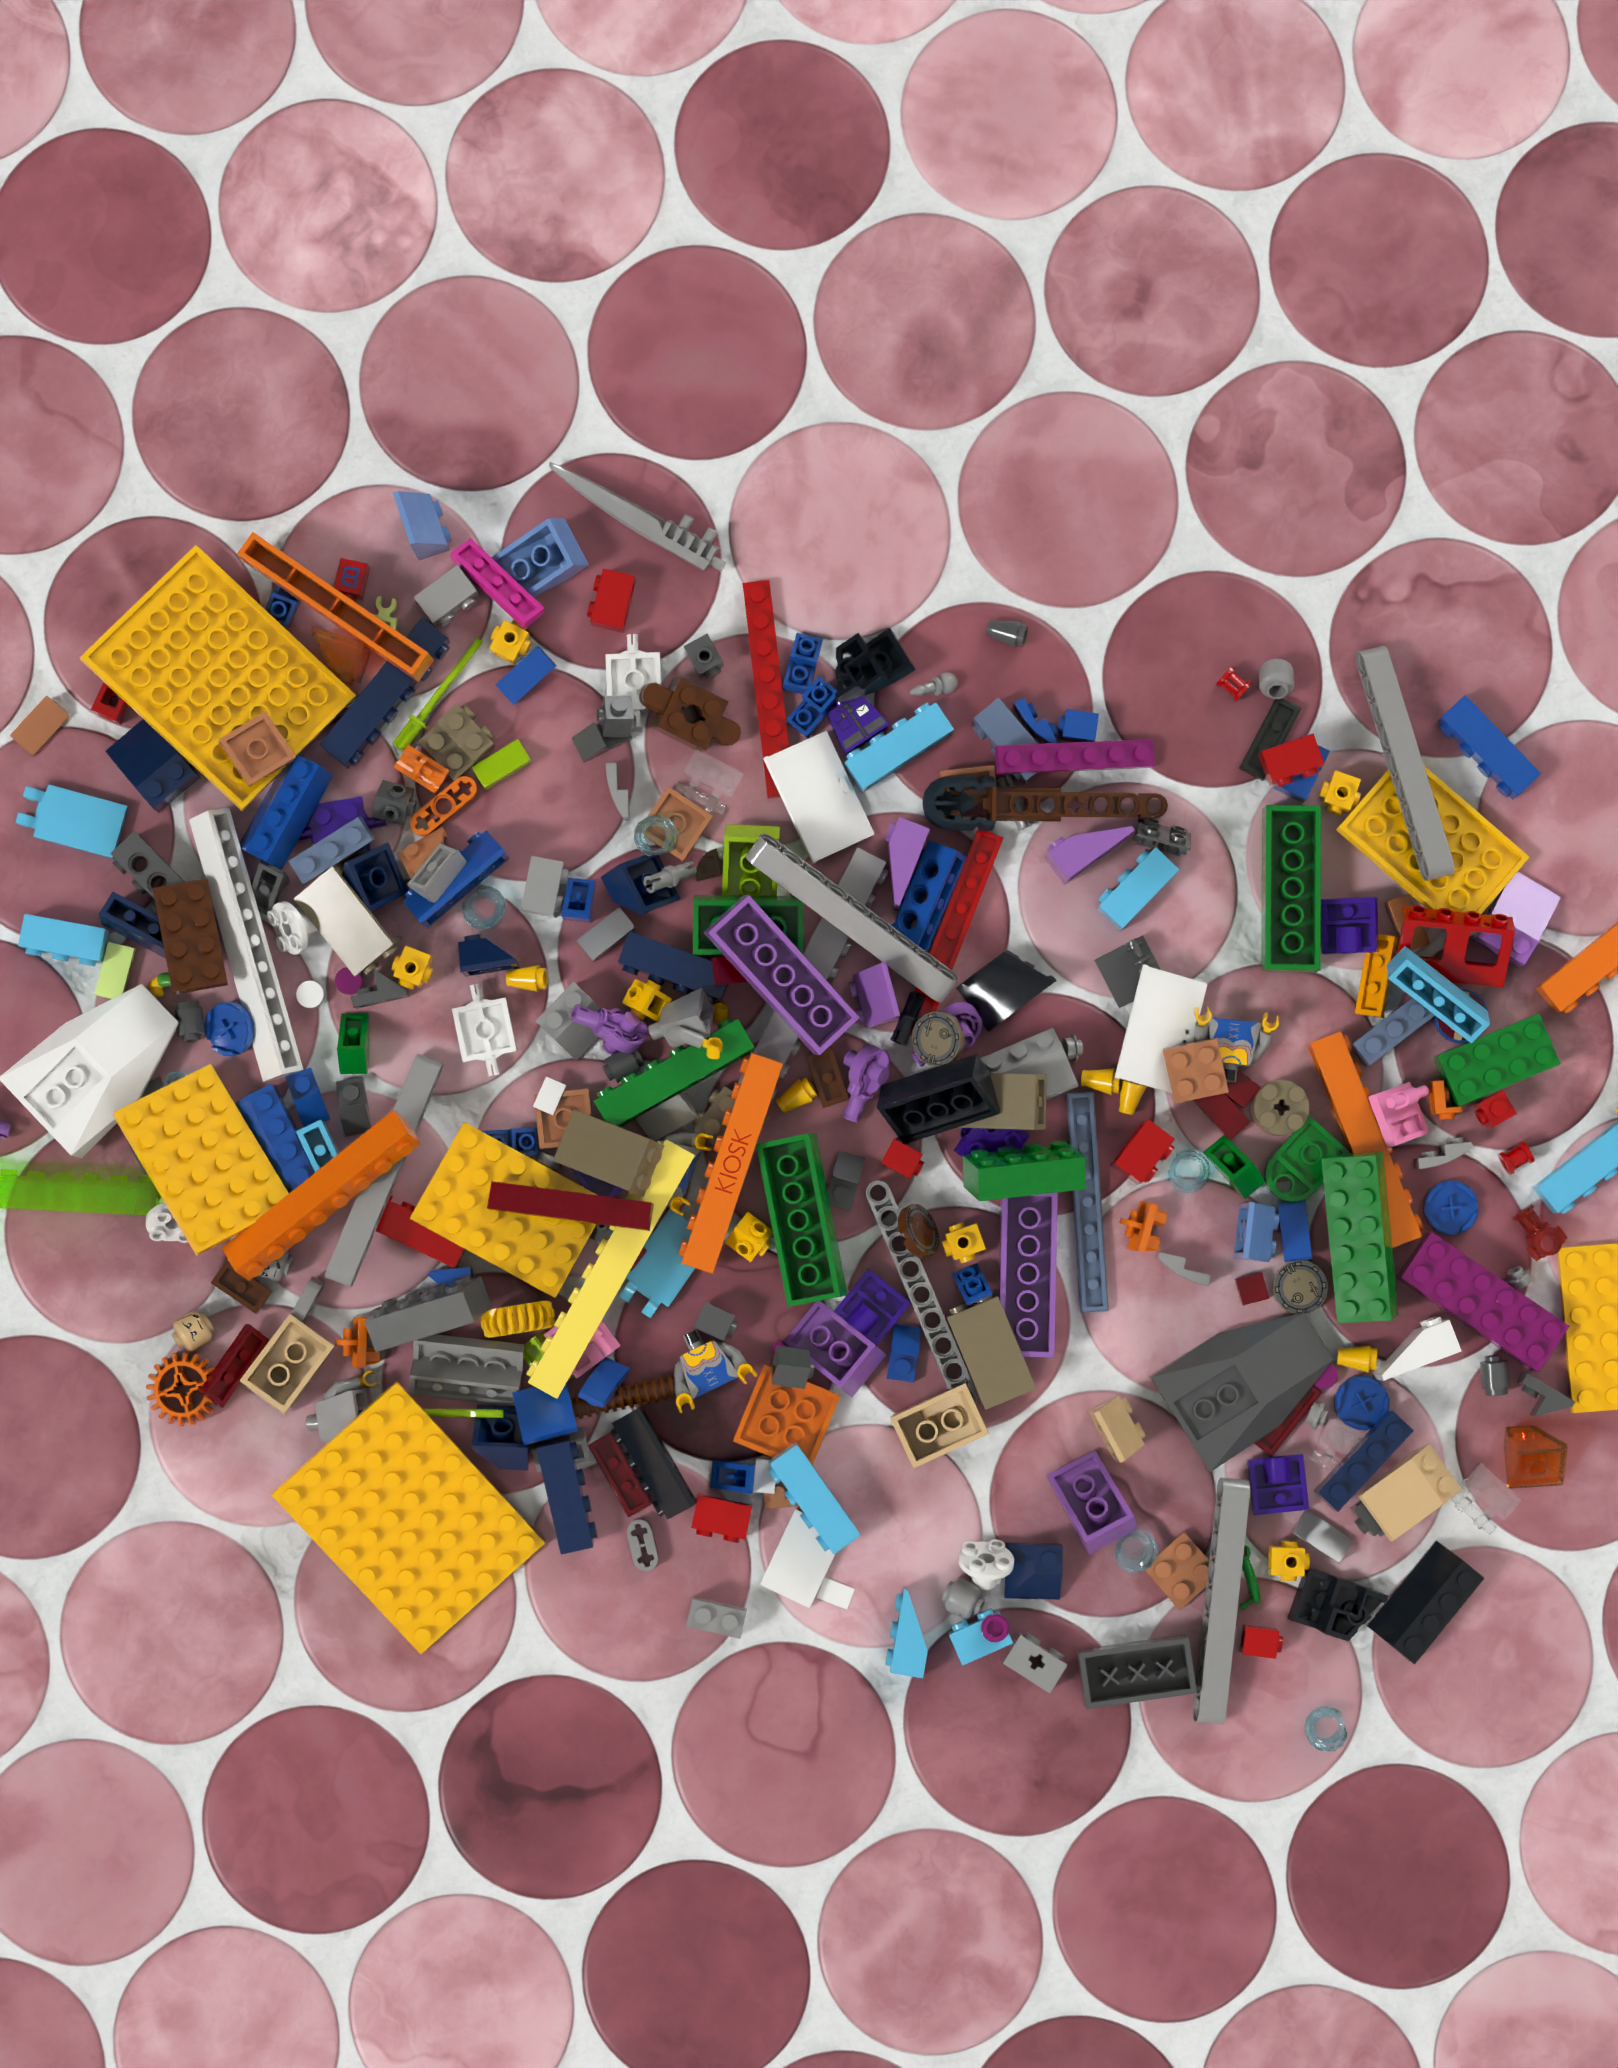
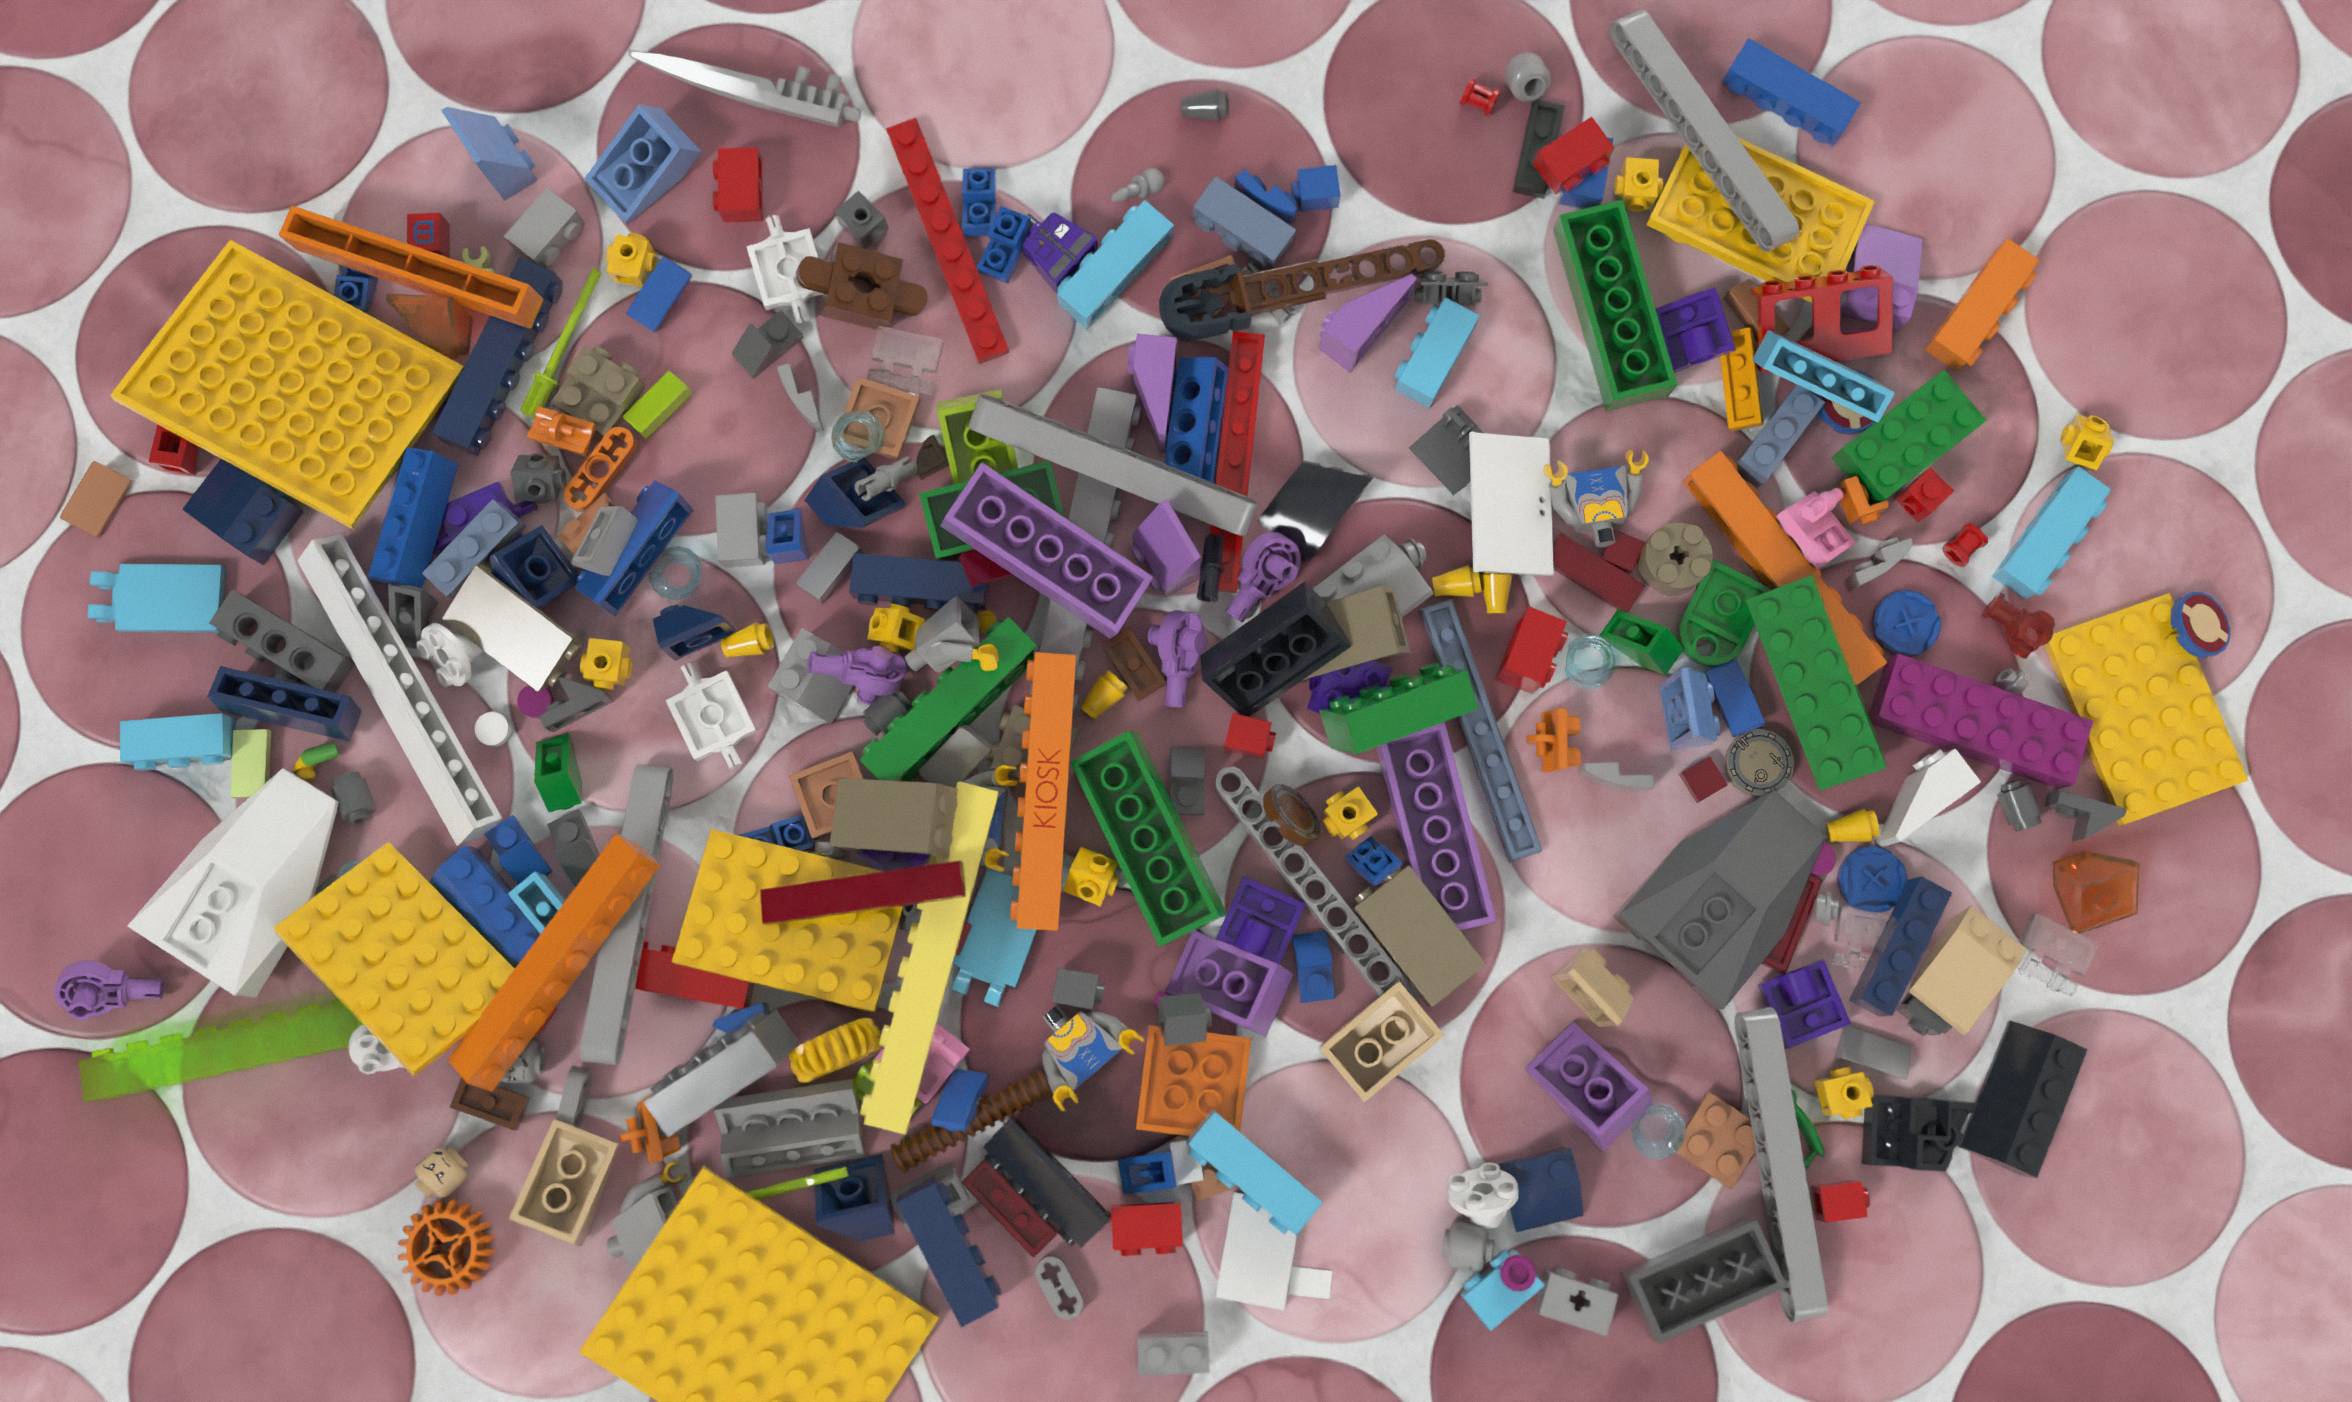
camera: 15 degrees left, 5 degrees down
reddish brown plate [153,879,228,995] -> none
dark red tile [199,1324,269,1408] -> none
blue tile [205,1002,254,1056] -> none
nougat plate [218,711,296,787] -> none
dark pink plate [450,538,545,629] -> none
blue tile [512,1382,578,1445] -> none
white sticker [533,1077,566,1115] -> none
dark grey brick [597,696,634,737] -> none
white container [763,731,875,864] -> none
black slope [835,628,916,703] -> none
medium azure slope [885,1588,928,1678] -> none
tile [912,1011,965,1066] -> none
magenta plate [994,739,1155,774] -> none
nougat plate [1163,1038,1229,1104] -> none
clear light blue piece [1305,1706,1348,1752] -> none

